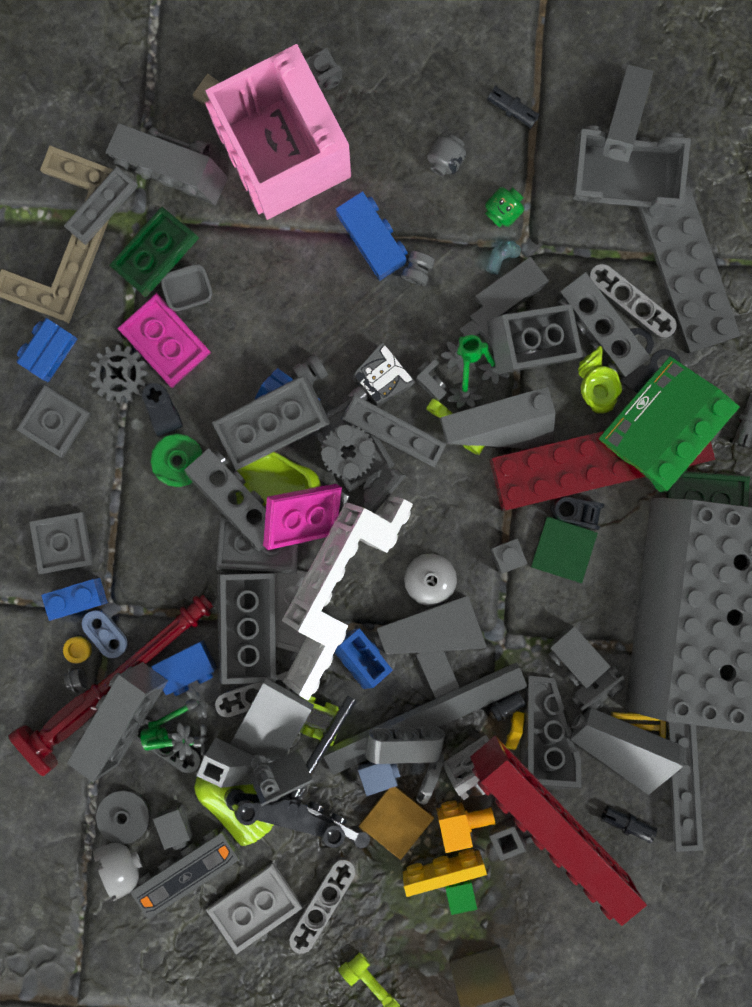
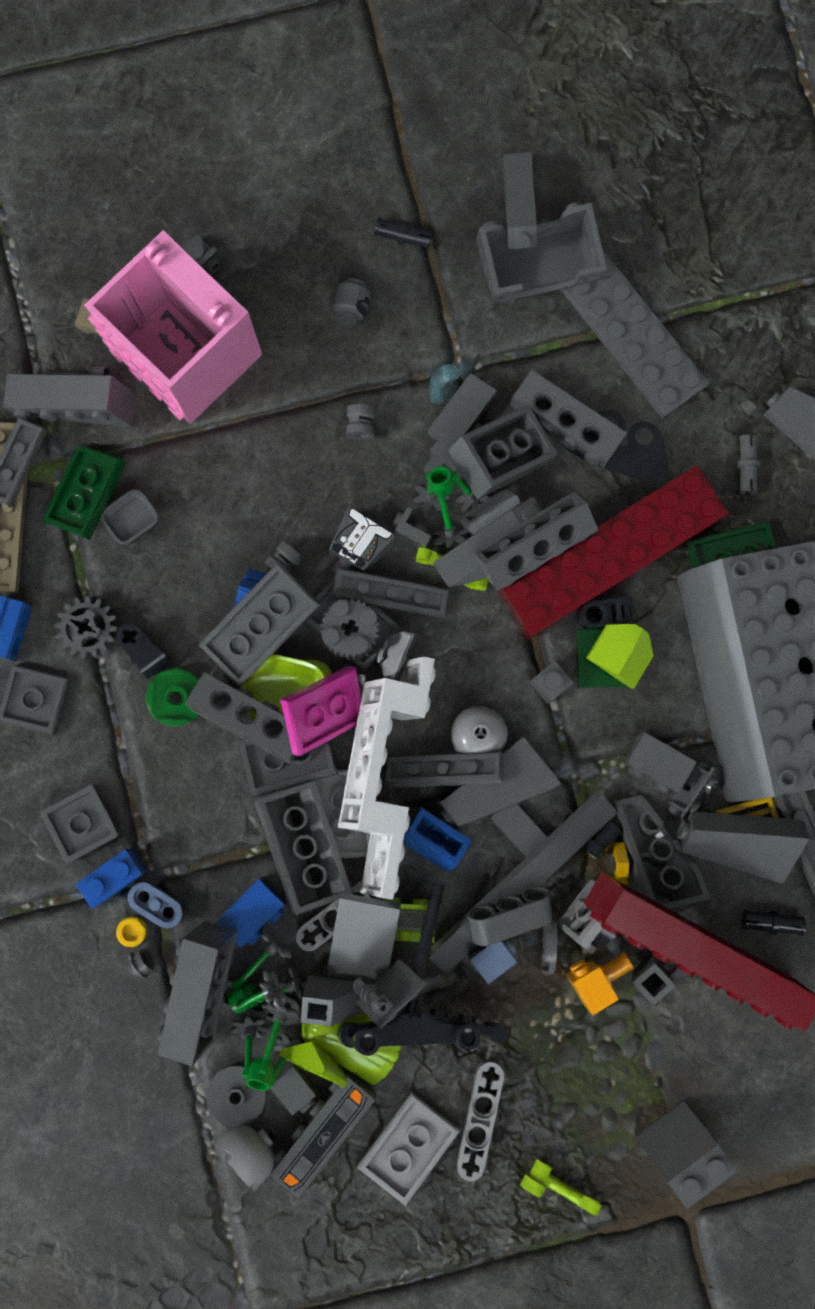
camera: 15 degrees left, 5 degrees down
dark red piece [8,594,214,776] -> none
dark pink tile [118,293,211,388] -> none
blue brick [336,191,408,281] -> none
pearl gold tile [359,786,434,860] -> none
yellow plate [402,849,487,897] -> none
green tile [445,881,477,915] -> none
green head [485,187,524,228] -> none
lime hair [578,346,622,413] -> none
light grey beam [589,264,676,339] -> none
green piece [598,356,740,492] -> none
none -> plant [230,1002,301,1091]
none -> lime slope [279,1041,347,1089]
none -> dark grey tile [385,752,503,788]
none -> dark grey tile [459,487,521,536]
none -> dark grey brick [474,492,598,591]
none -> lime slope [586,624,654,689]

